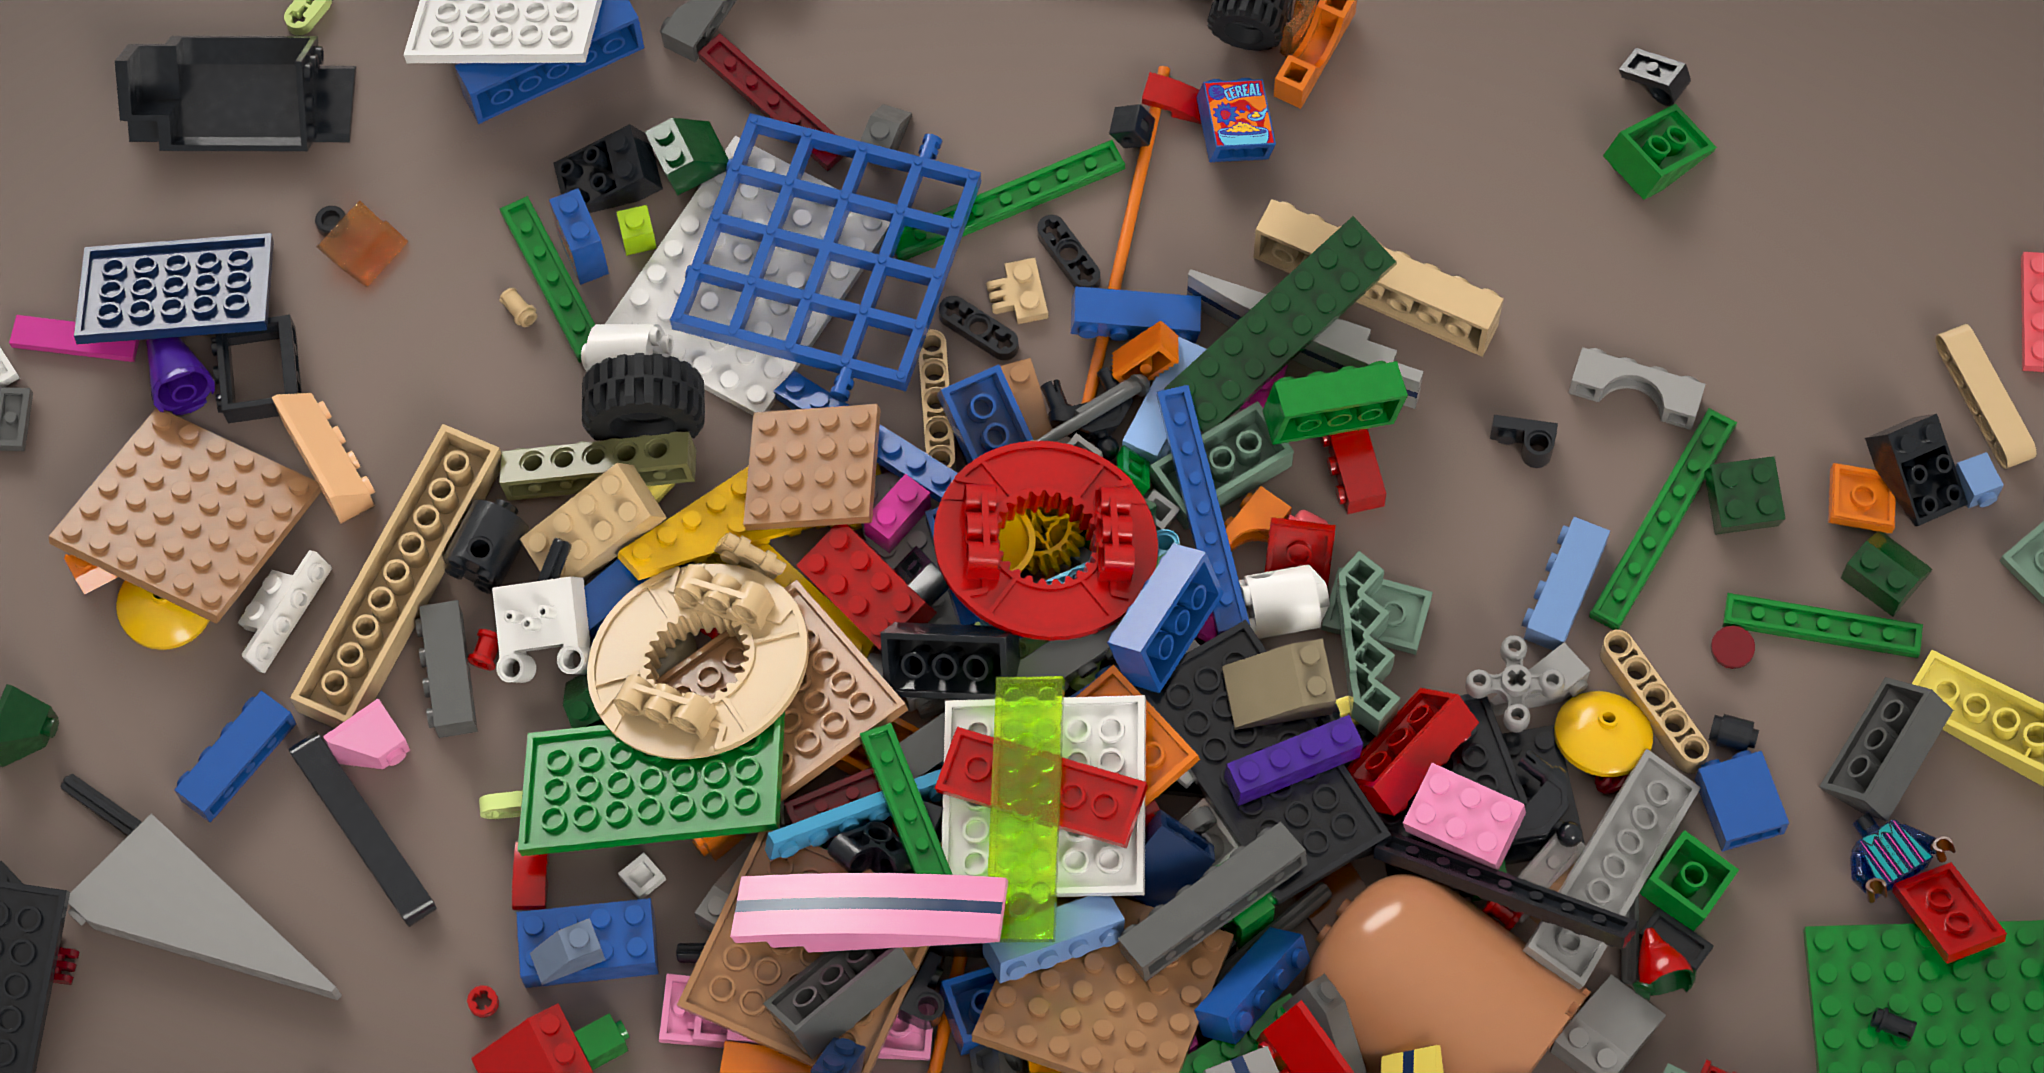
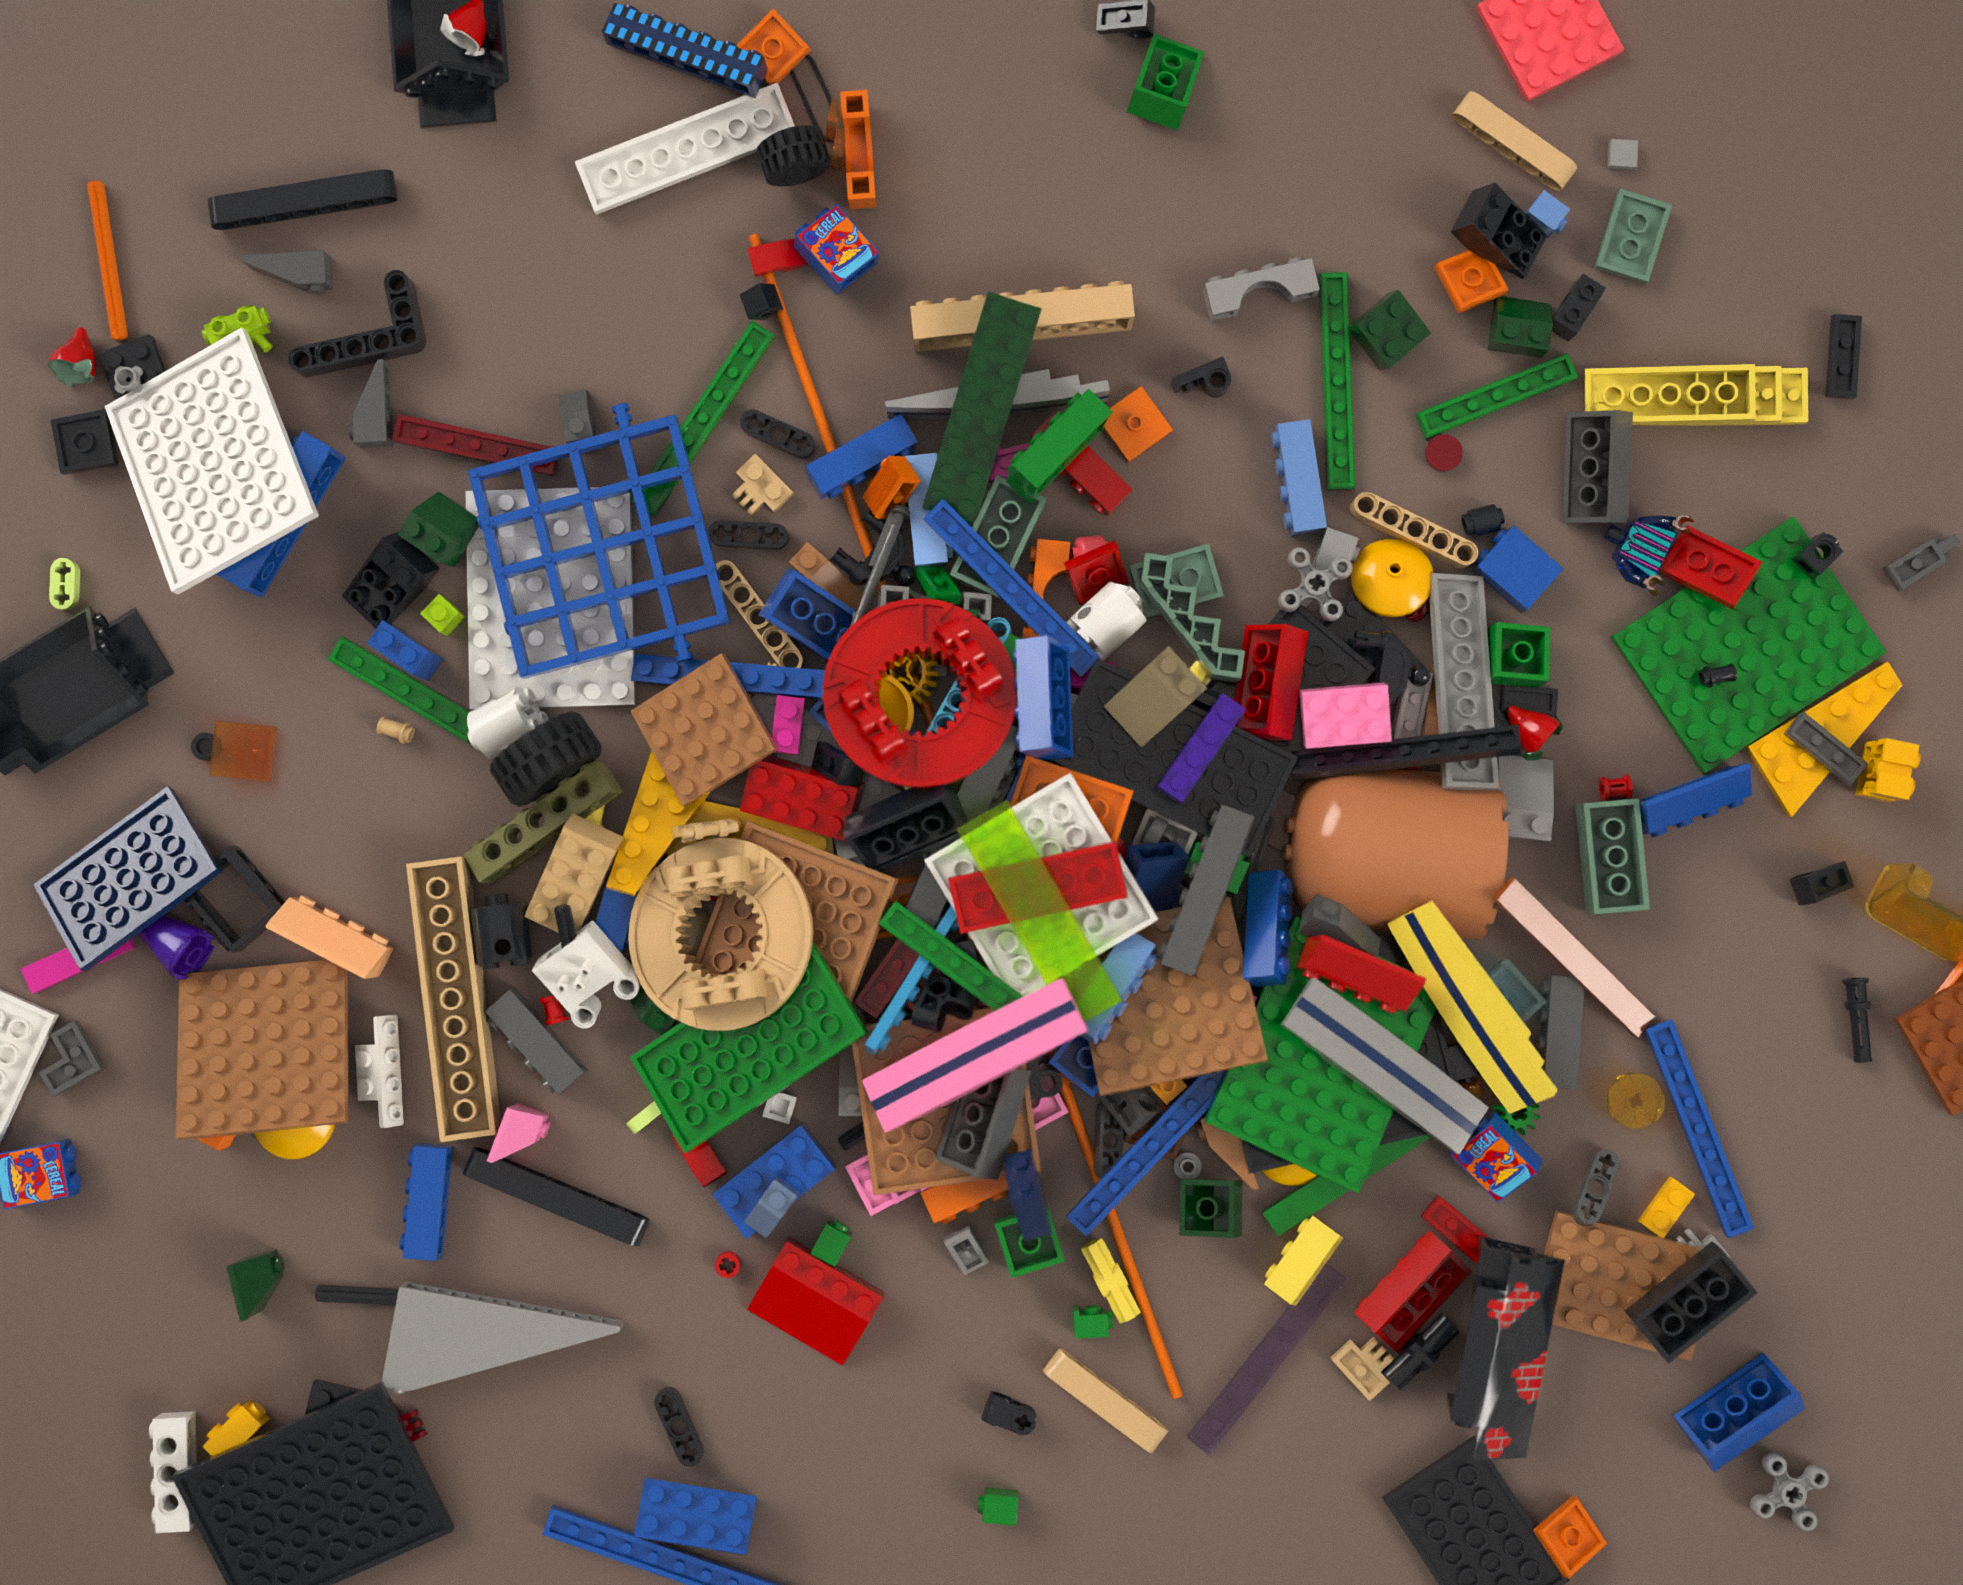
camera: 35 degrees left, 20 degrees up
none -> orange plate [1104,386,1173,463]
none -> black brick [1552,273,1606,342]

